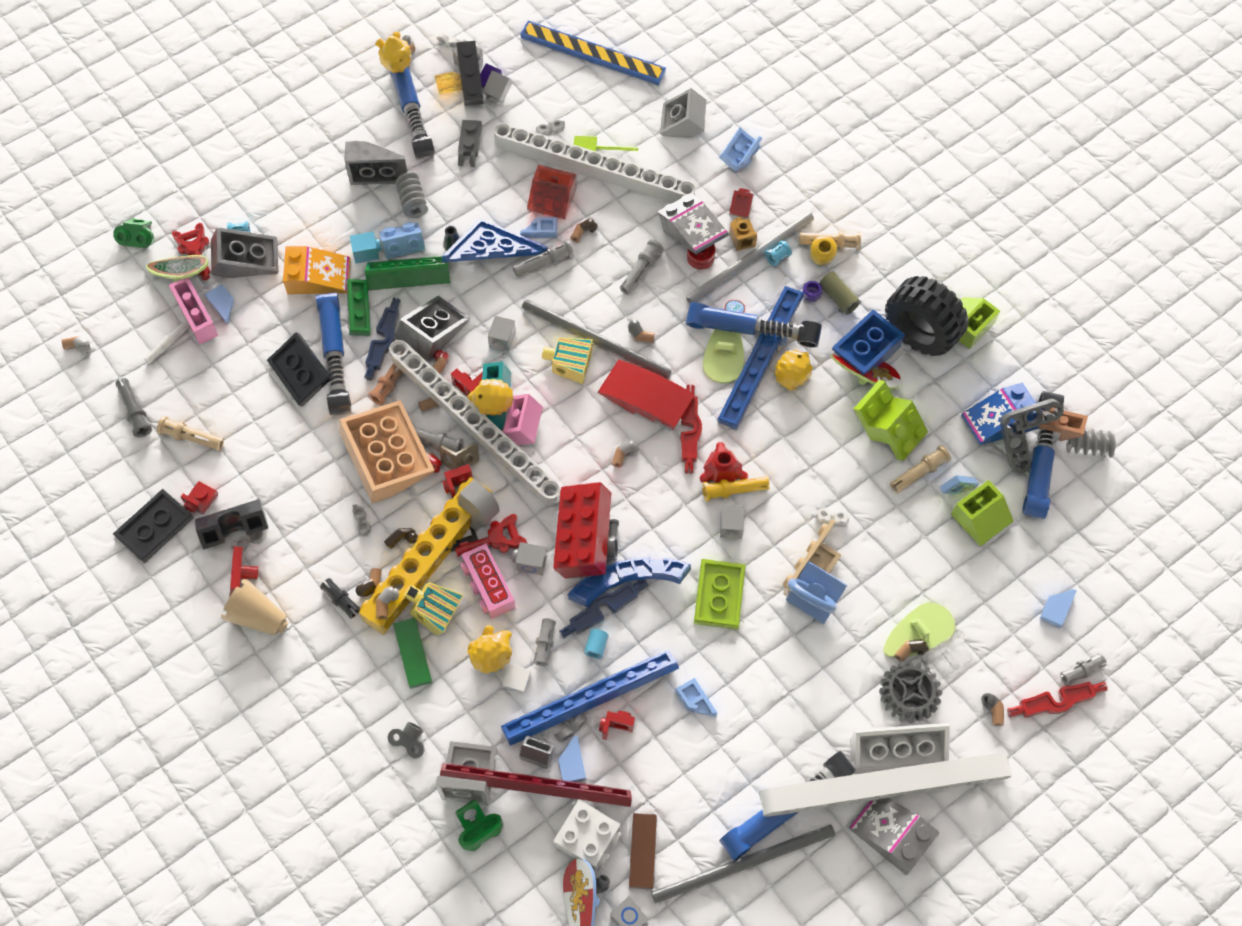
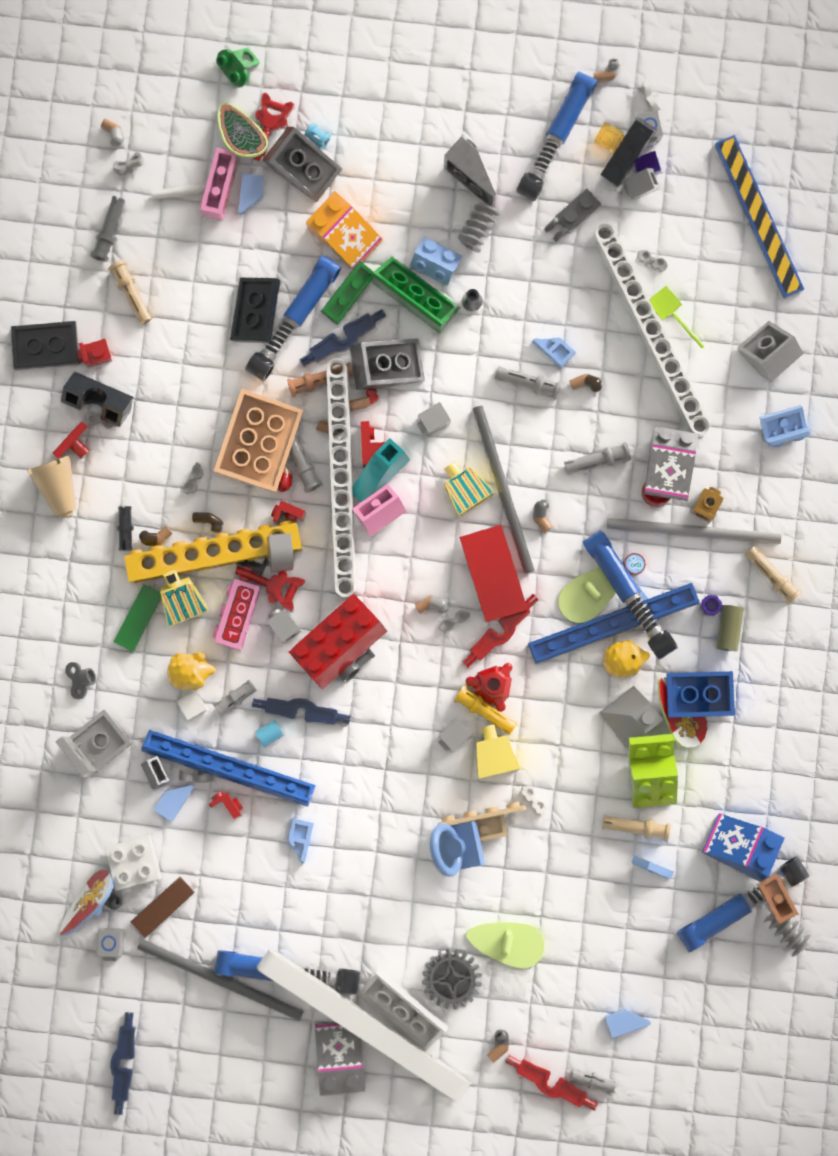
camera: 45 degrees right, 20 degrees up
medium azure brick [350,231,382,264] -> none
yellow animal [375,31,411,73] -> none
arm [376,587,400,620] -> none
dark tan bracket [439,442,479,470] -> none
dark red tile [439,763,632,807] -> none
tile [442,218,548,263] -> none
green bracket [455,799,504,851] -> none
yellow animal [467,379,514,416] -> none
clear red slope [527,164,577,219] -> none
blue tile [567,557,691,607] -> none
lime tile [693,559,746,630] -> none
red bracket [729,188,754,218] -> none
medium azure bush [765,240,792,266] -> none
yellow head [810,236,837,265] -> none
black tyre [885,276,969,356] -> none
arm [894,639,929,662] -> none
lime slope [951,480,1014,547] -> none
lime slope [958,297,1001,349] -> none
dark grey beam [1000,399,1064,473] -> none
none -> light grey piece [113,152,144,175]
none -> light grey piece [440,610,471,631]
none -> light yellow torso [476,725,520,778]
none -> light grey slope [599,686,663,747]

